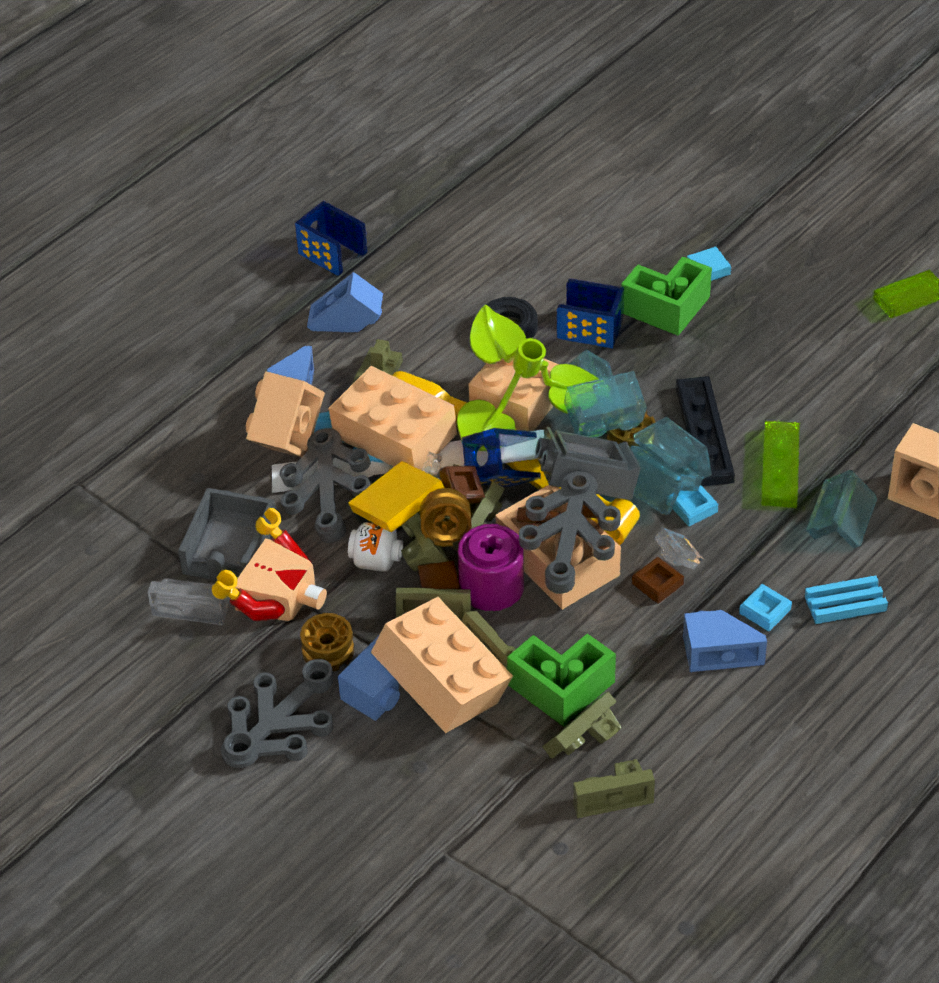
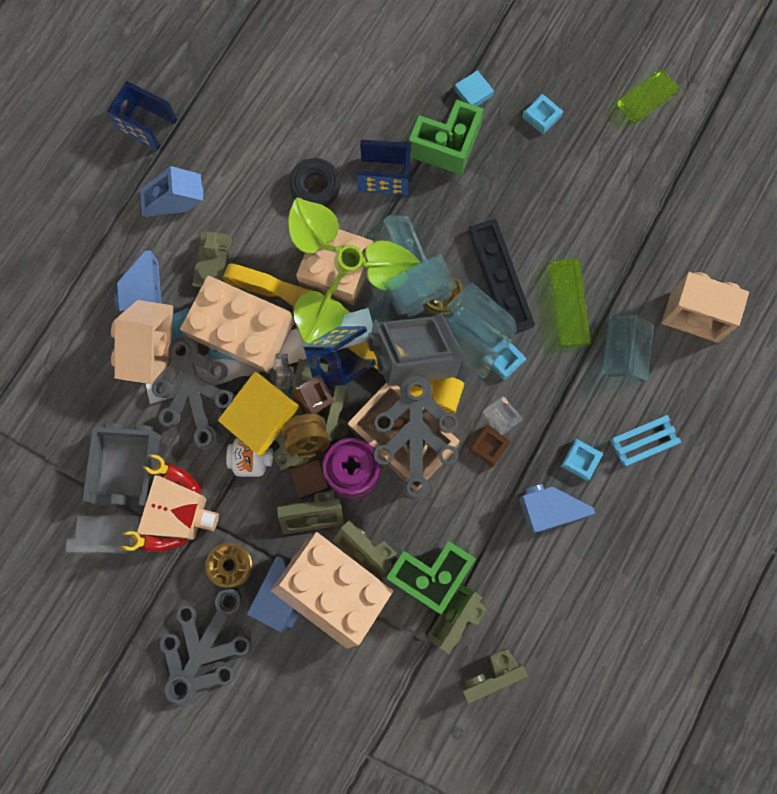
camera: 10 degrees left, 30 degrees up
none -> medium azure tile [522,94,563,134]

